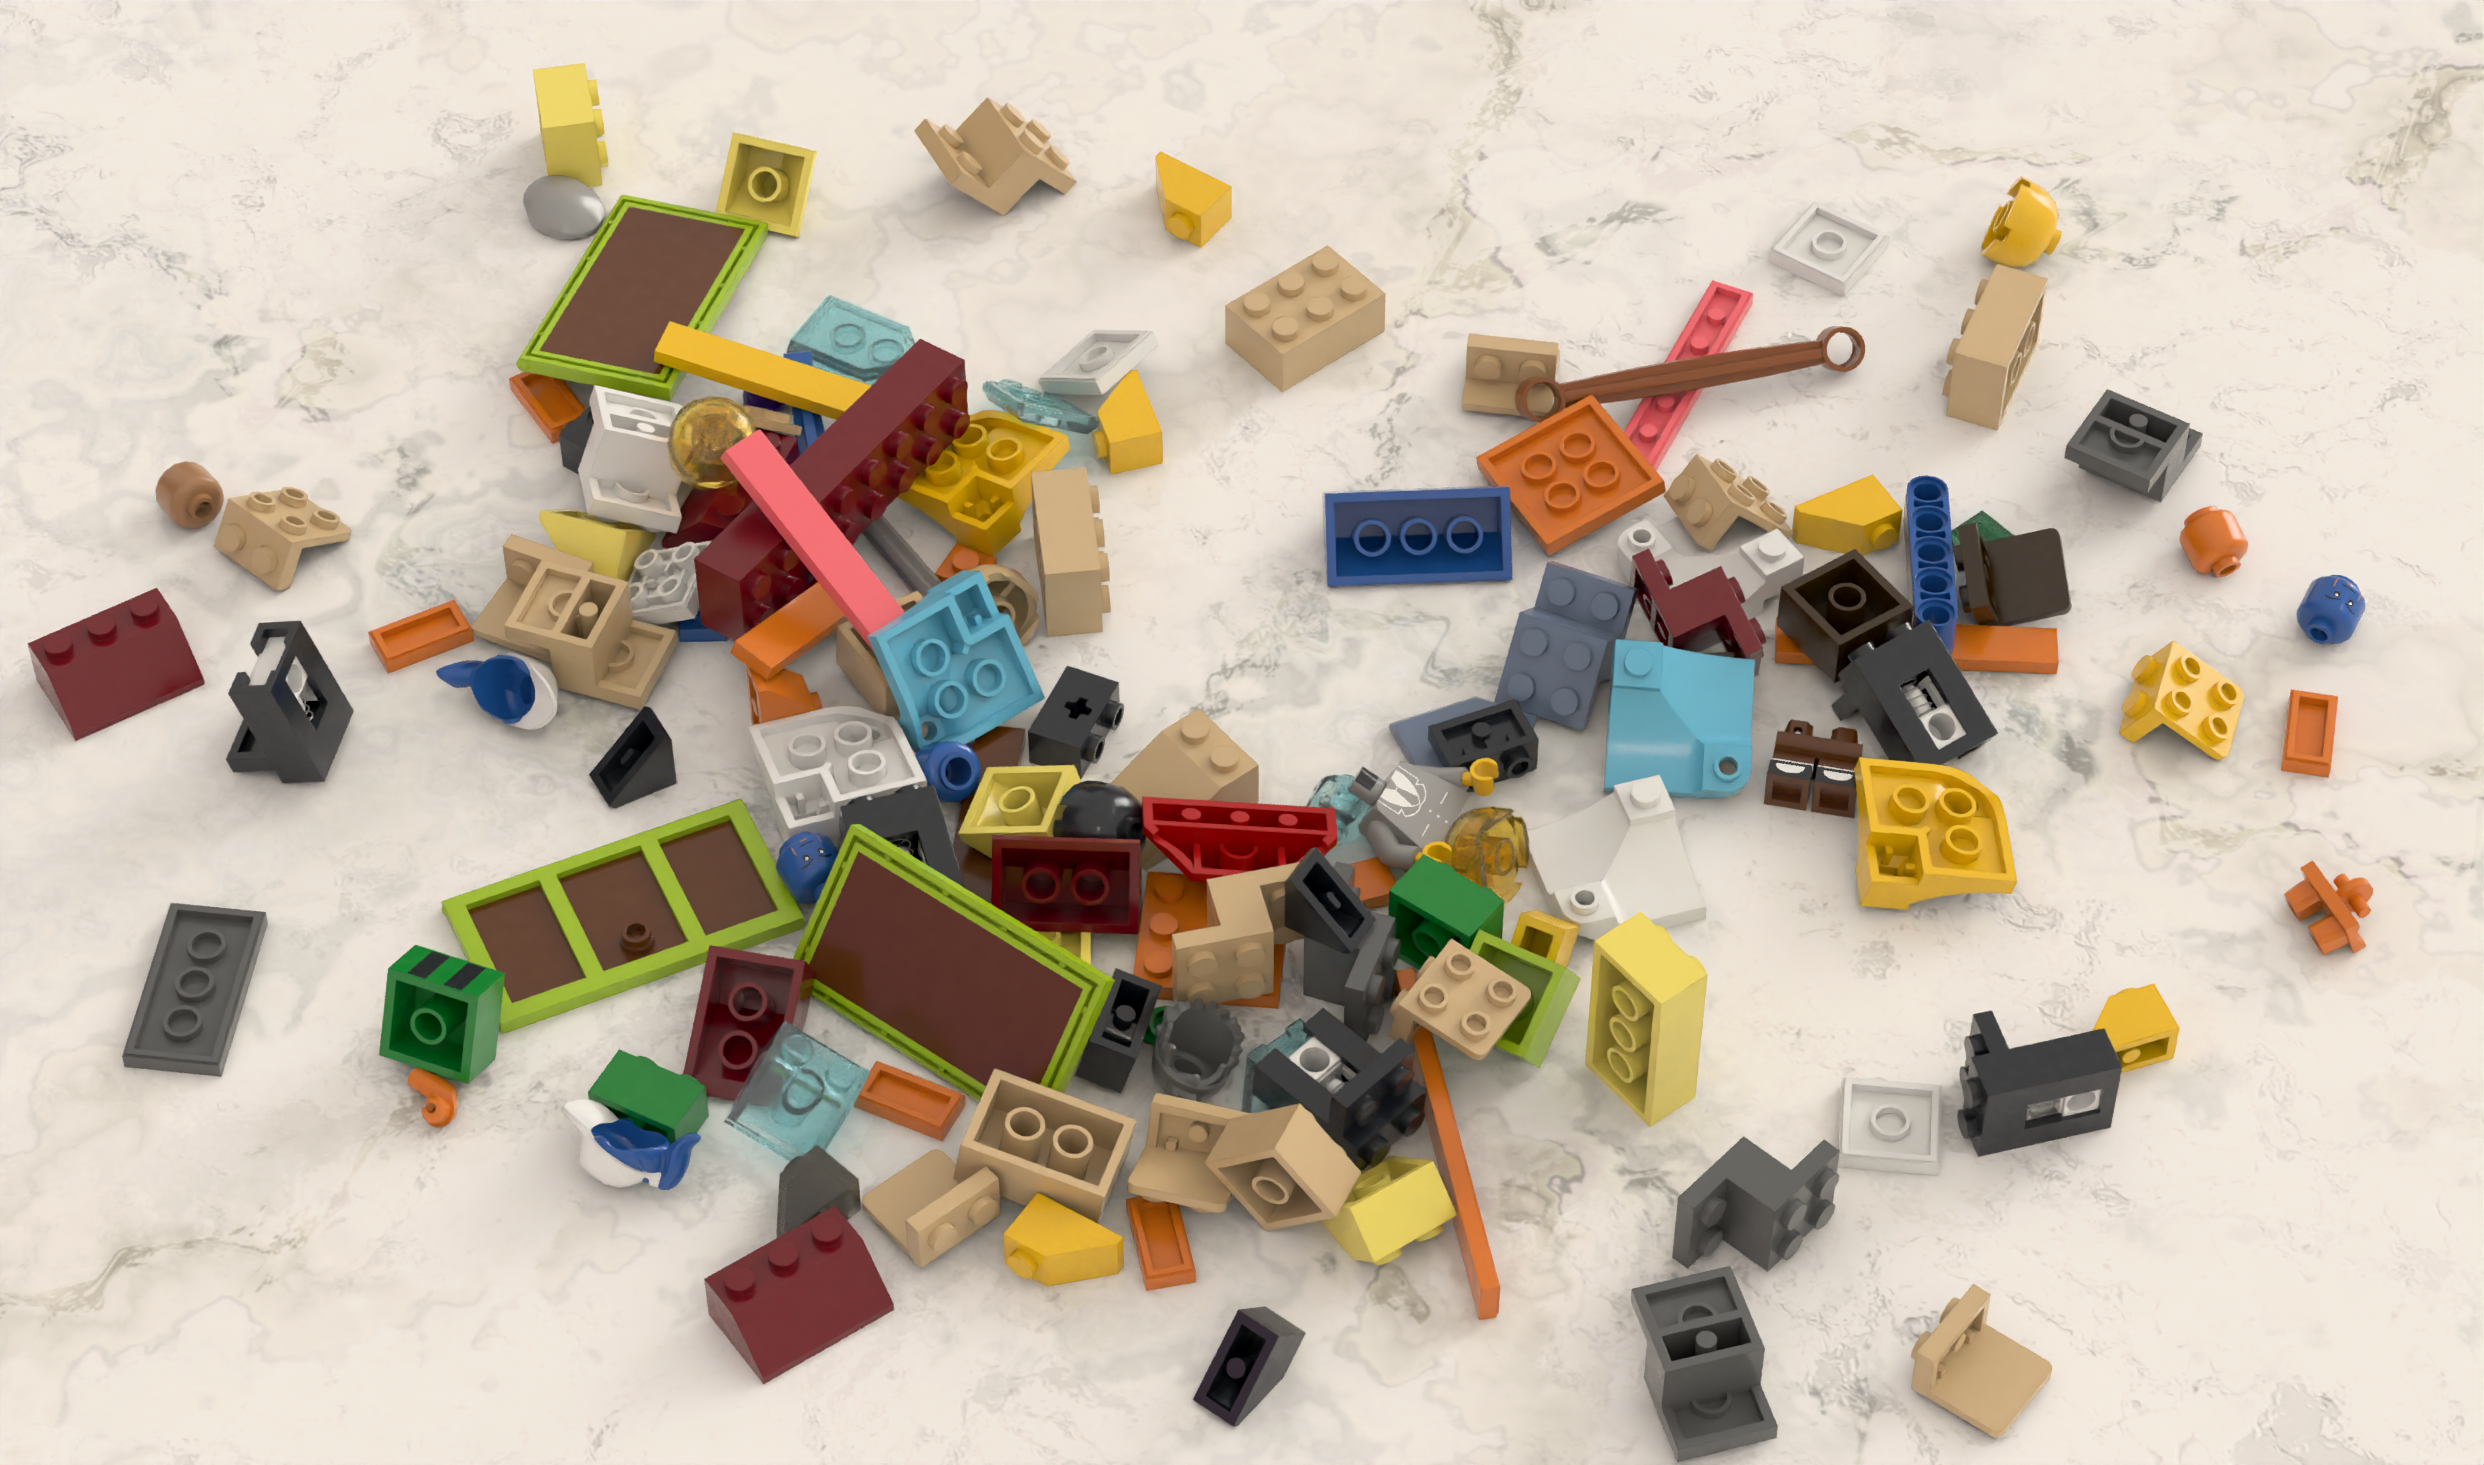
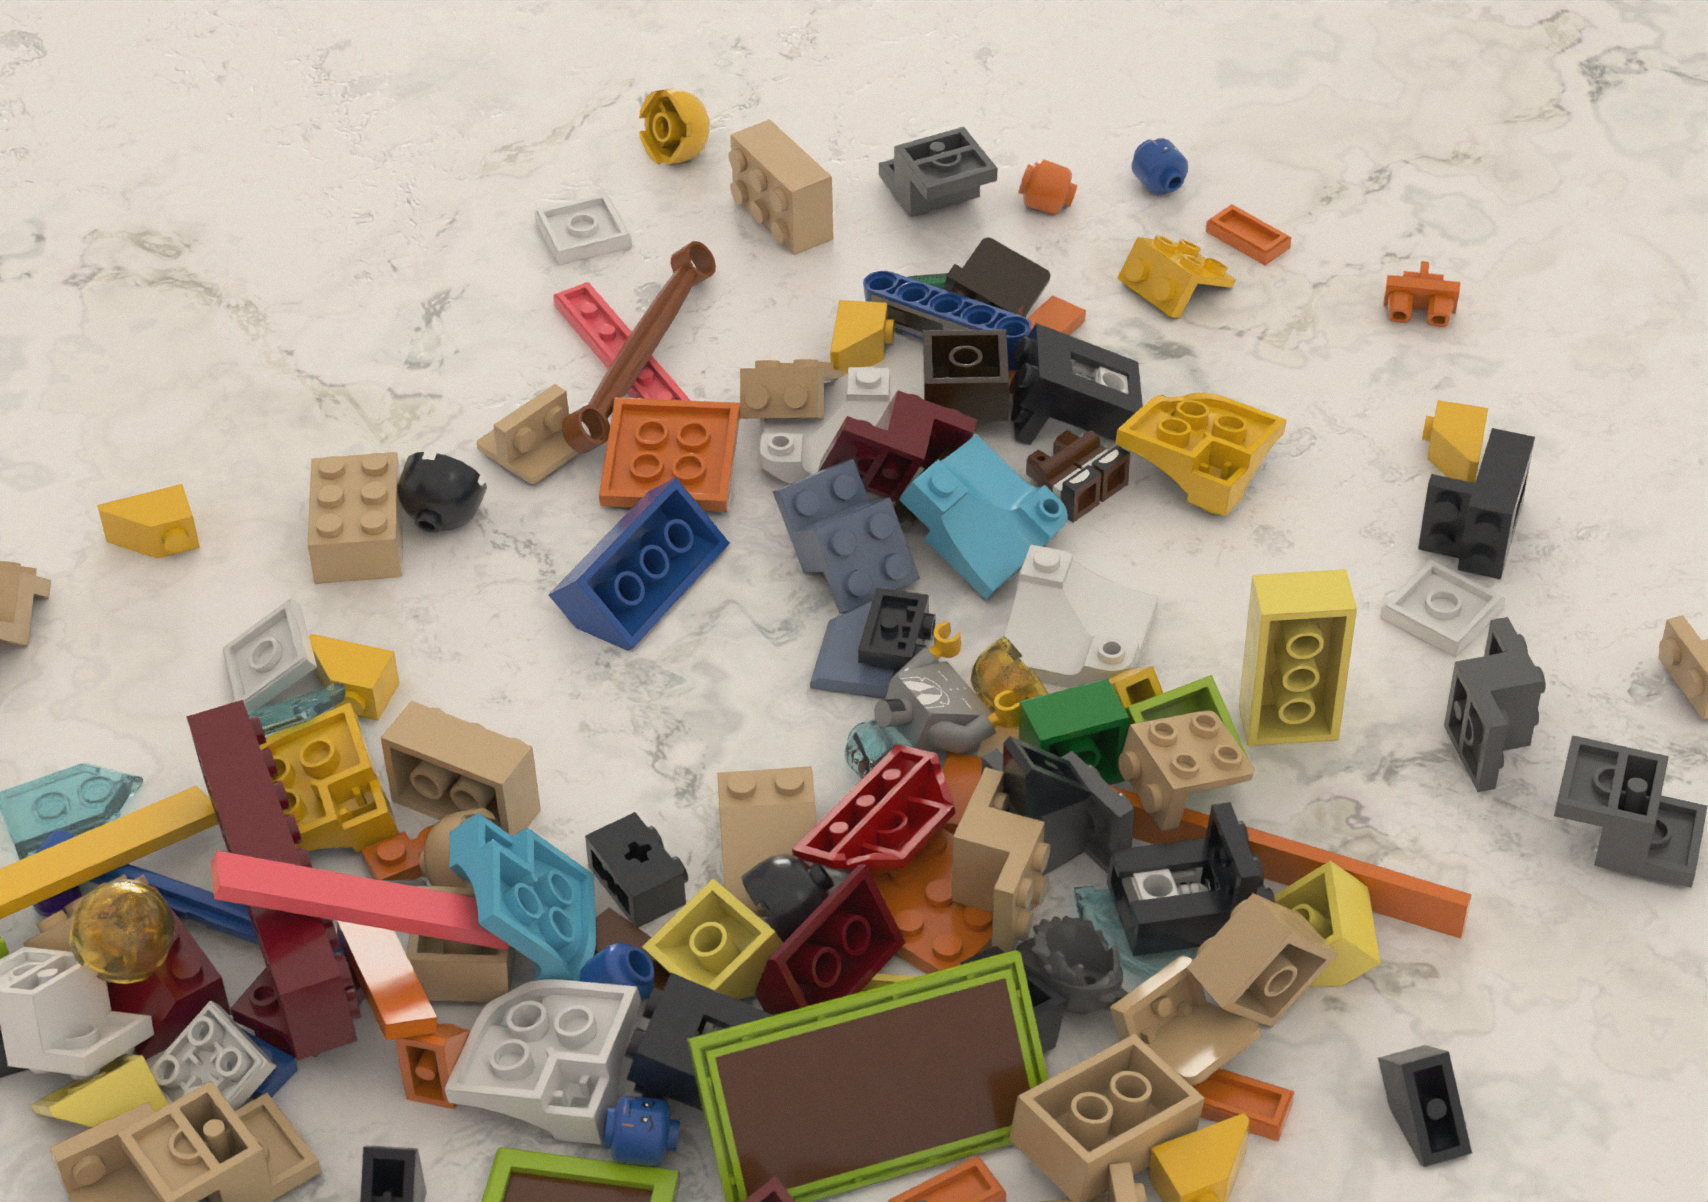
camera: 55 degrees left, 5 degrees down
none -> black cylinder [398,452,487,533]

